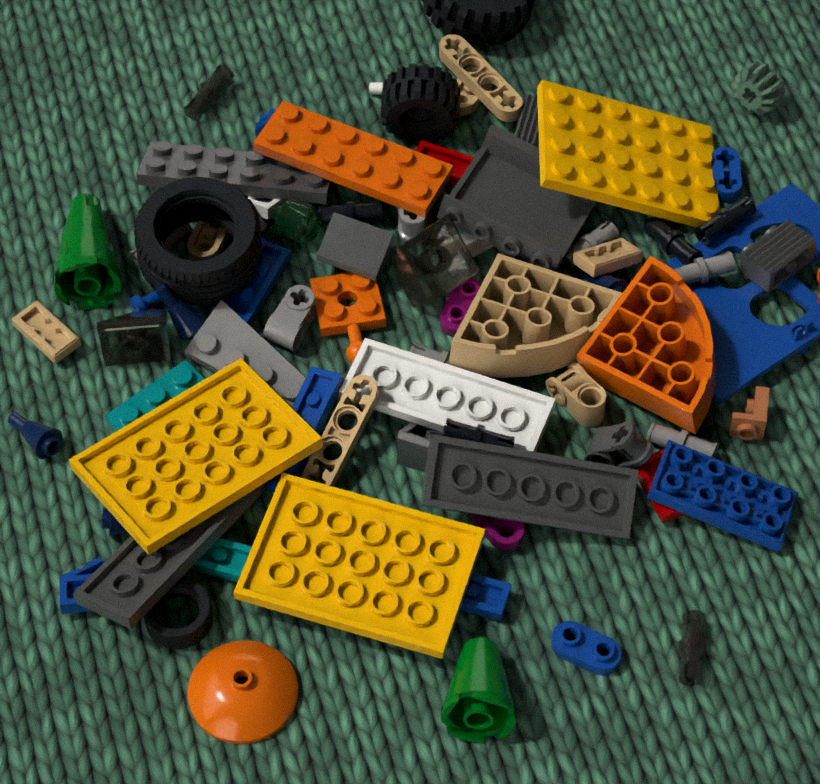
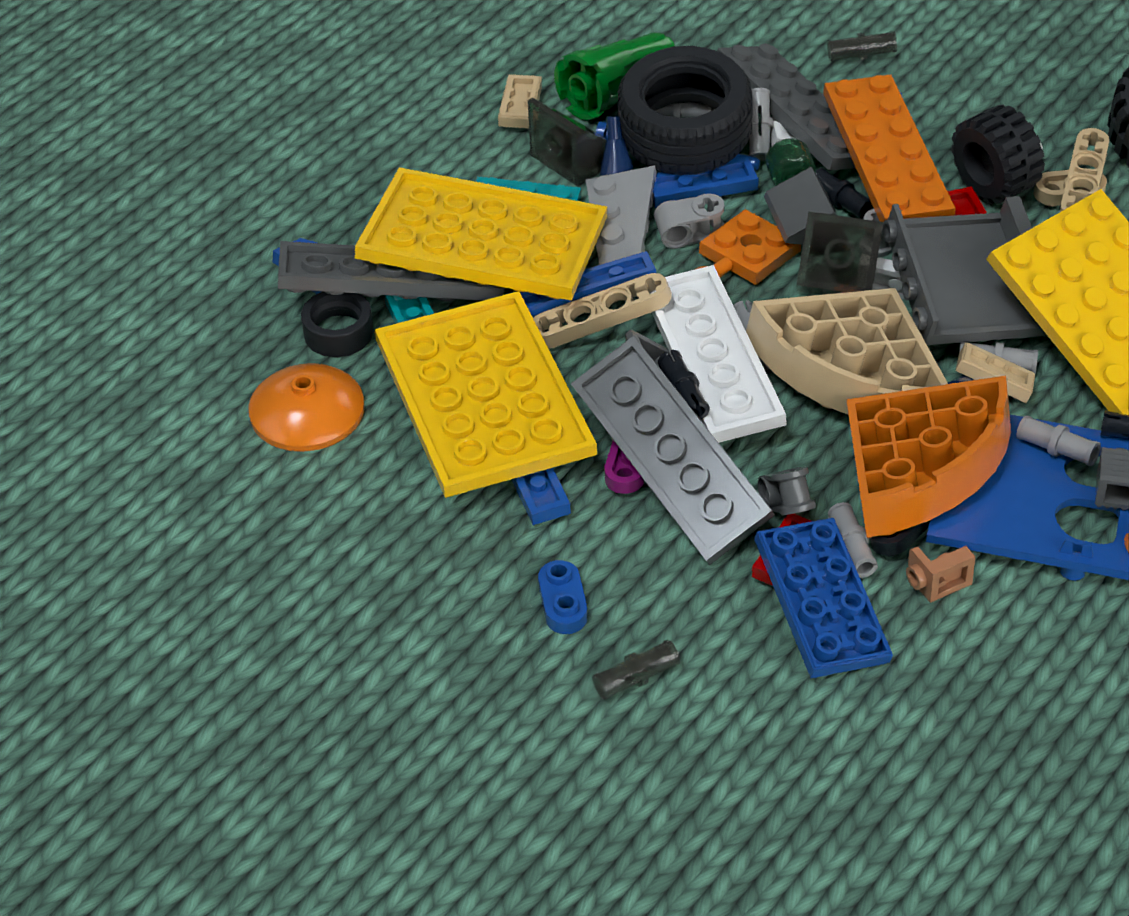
camera: 55 degrees right, 10 degrees down
dark blue cone [8,412,62,459] -> none
green cone [441,637,516,743] -> none
tan piece [545,362,607,427] -> none
black pin [645,217,703,265] -> none

